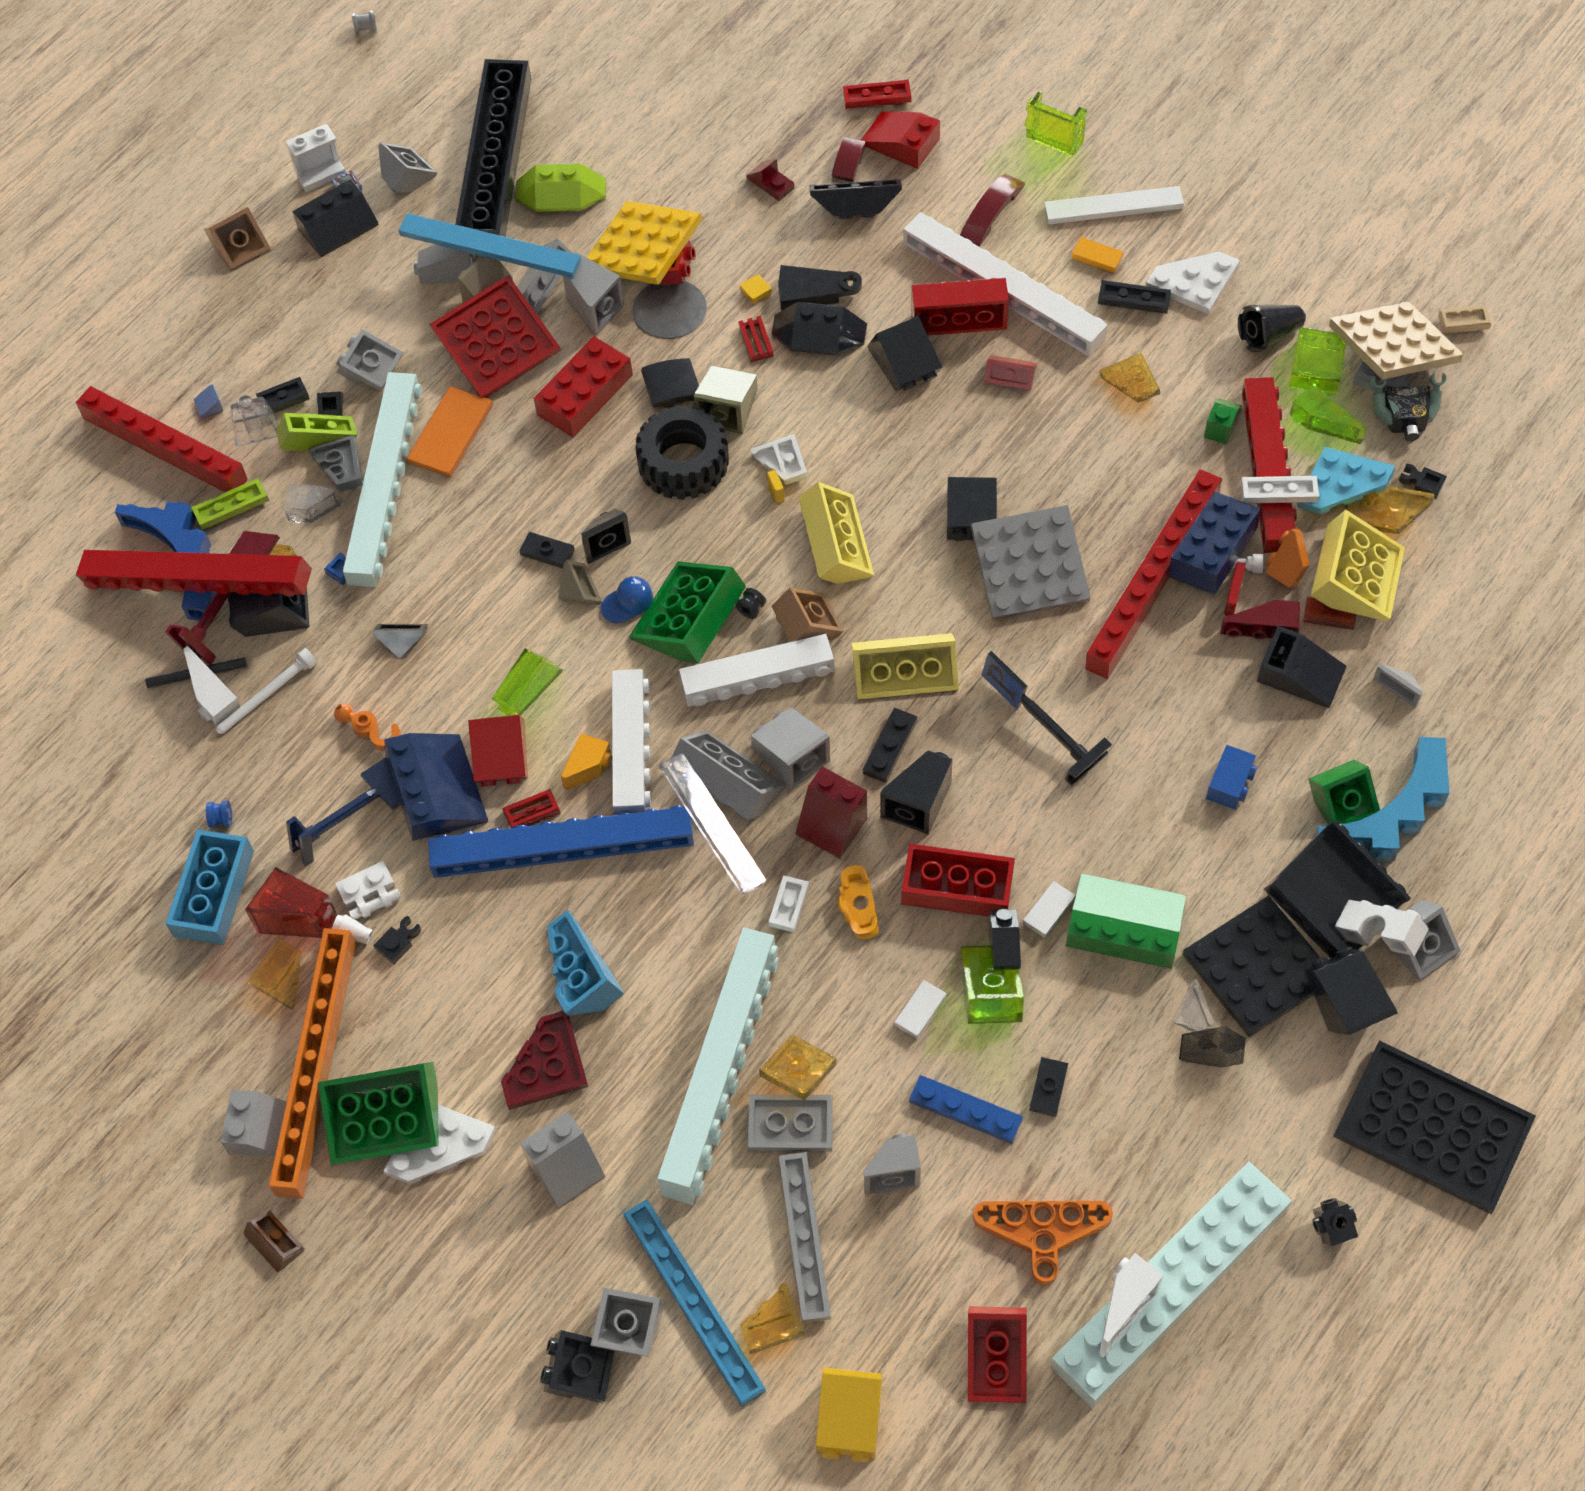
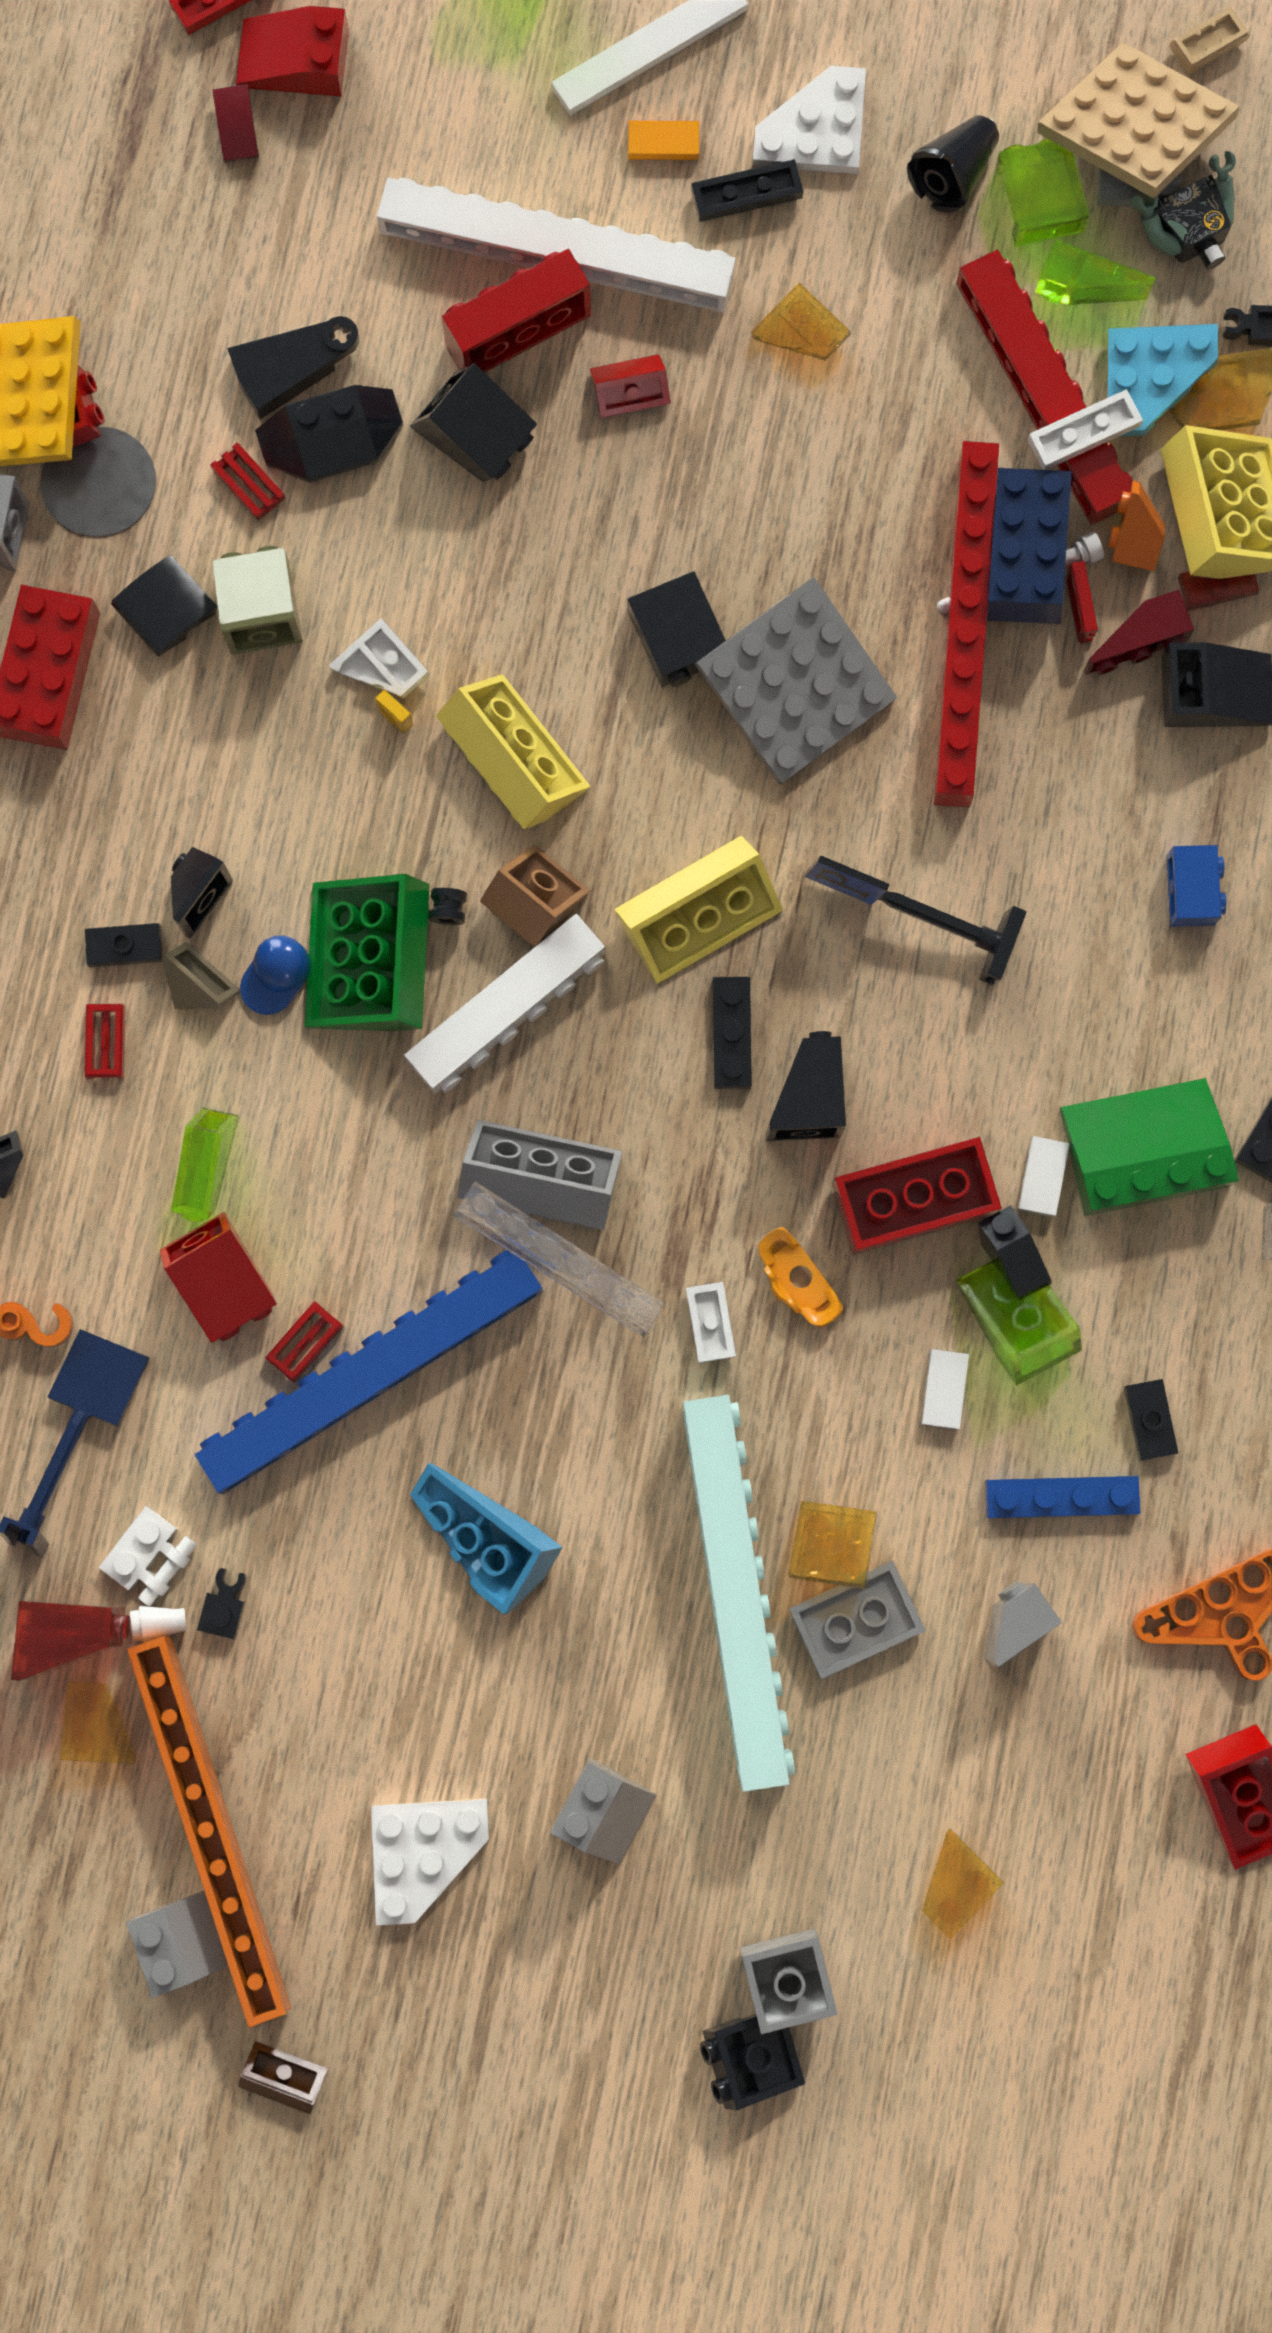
camera: 30 degrees left, 20 degrees up
green slope [318,1061,439,1165] -> none
dark blue slope [384,733,488,841] -> none
dark red plate [501,1011,589,1110] -> none
light orange slope [561,733,613,790] -> none
white brick [612,669,651,815] -> none
dark azure tile [623,1199,766,1407] -> none
black tyre [635,405,729,500] -> none
yellow tile [740,274,772,304] -> none
dark red slope [746,159,794,201] -> none
light grey slope [751,707,830,790] -> none
light grey plate [779,1152,831,1324] -> none
dark red slope [796,766,868,859] -> none
black wedge [809,179,902,219] -> none
yellow slope [816,1367,882,1462] -> none
dark red slope [960,174,1025,247] -> none
green slope [1204,398,1242,445] -> none
none -> red tile [85,1004,125,1079]

